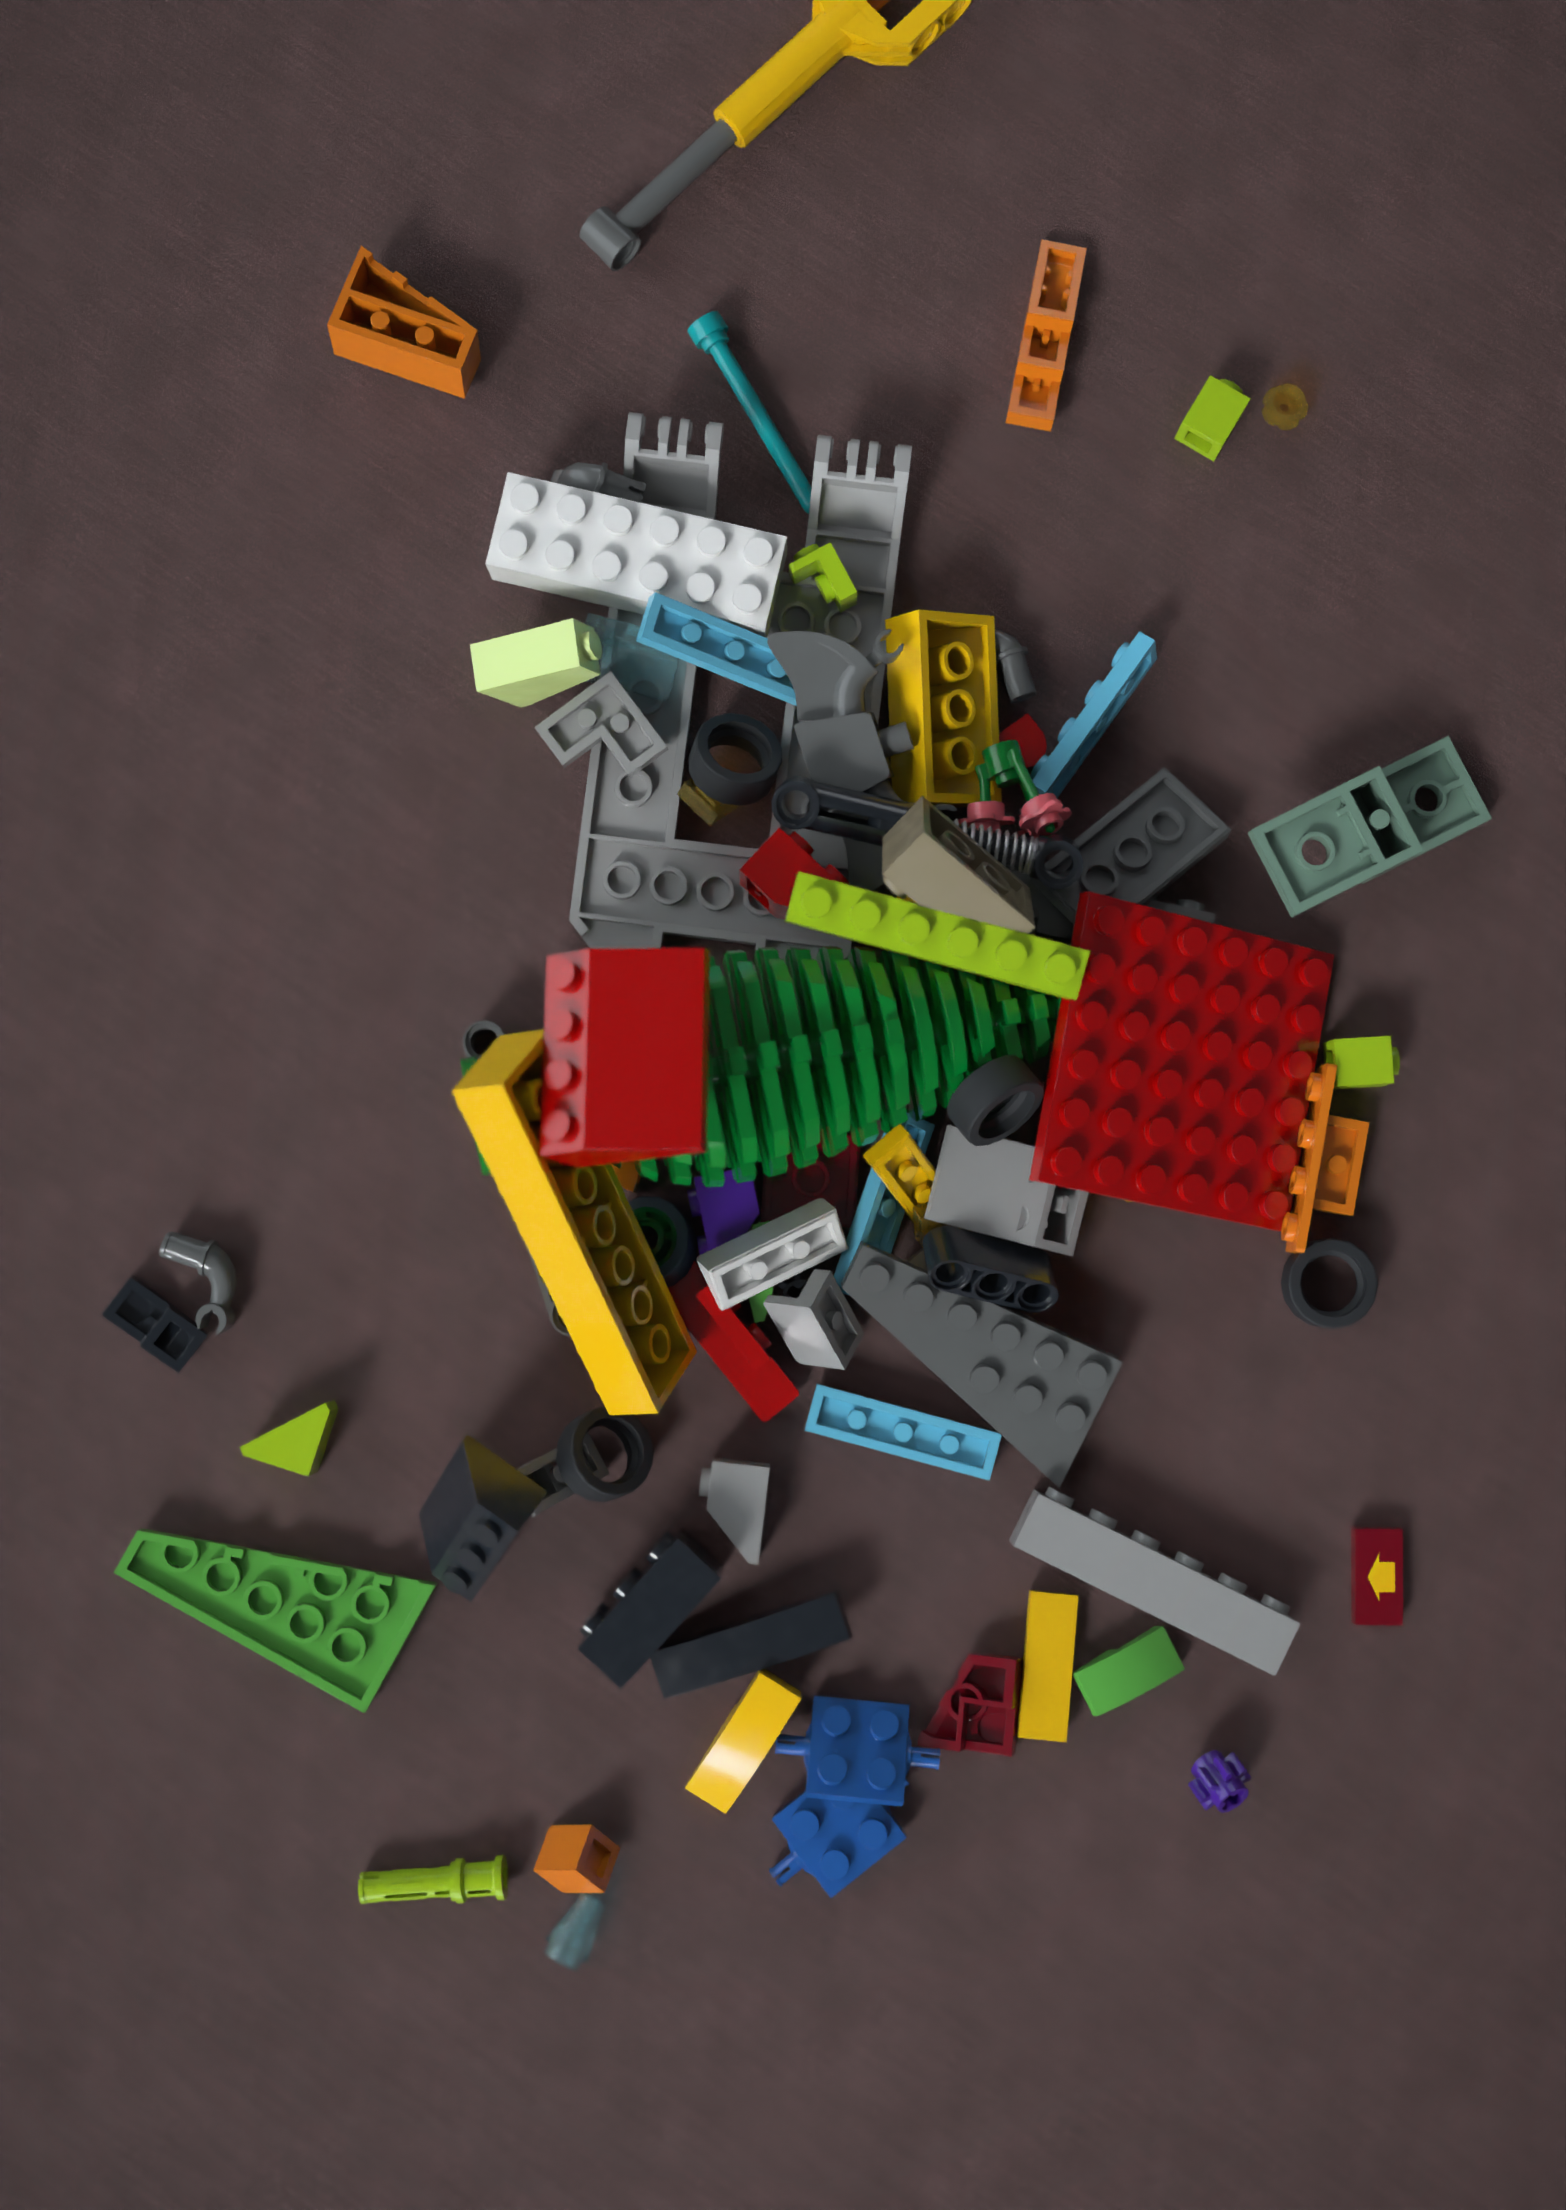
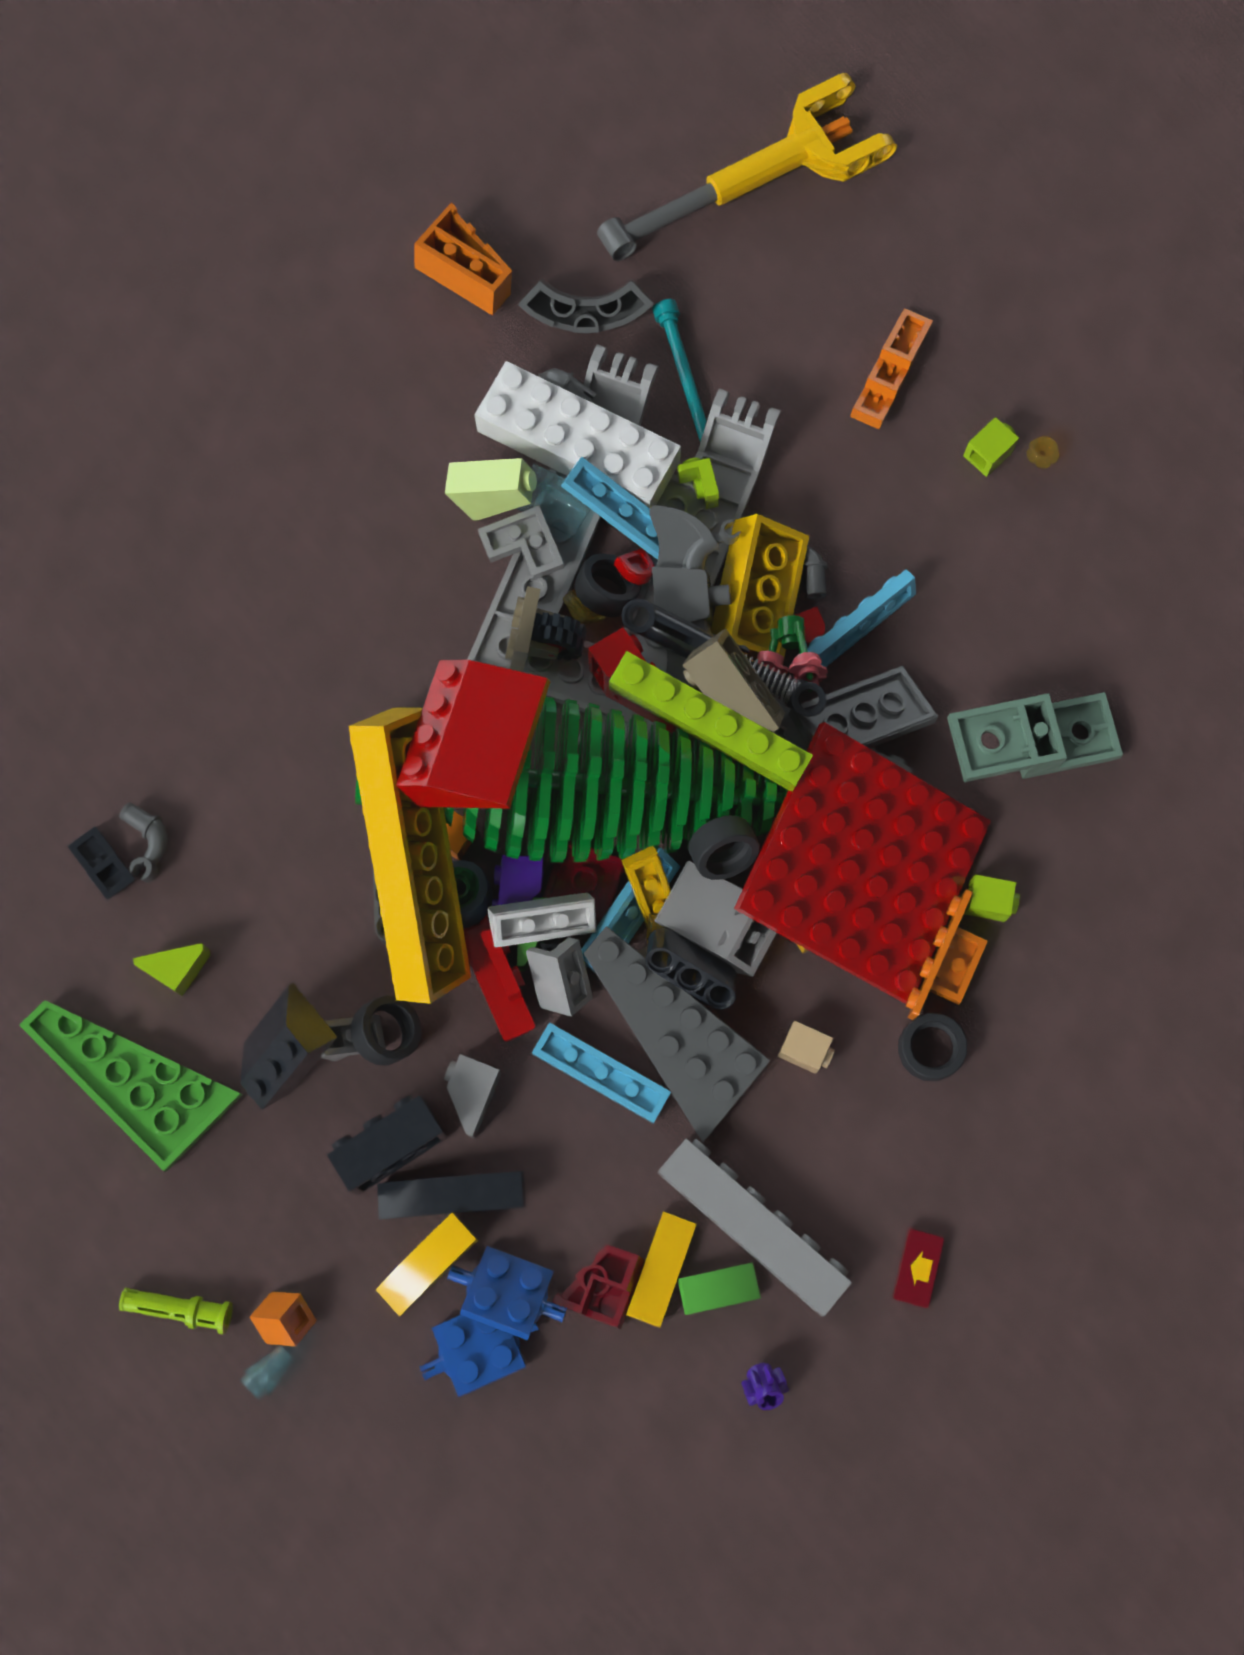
camera: 15 degrees right, 10 degrees down
none -> plate [505,586,587,672]
none -> dark grey brick [518,278,654,333]
none -> red tile [614,548,655,585]
none -> tan brick [777,1020,835,1074]

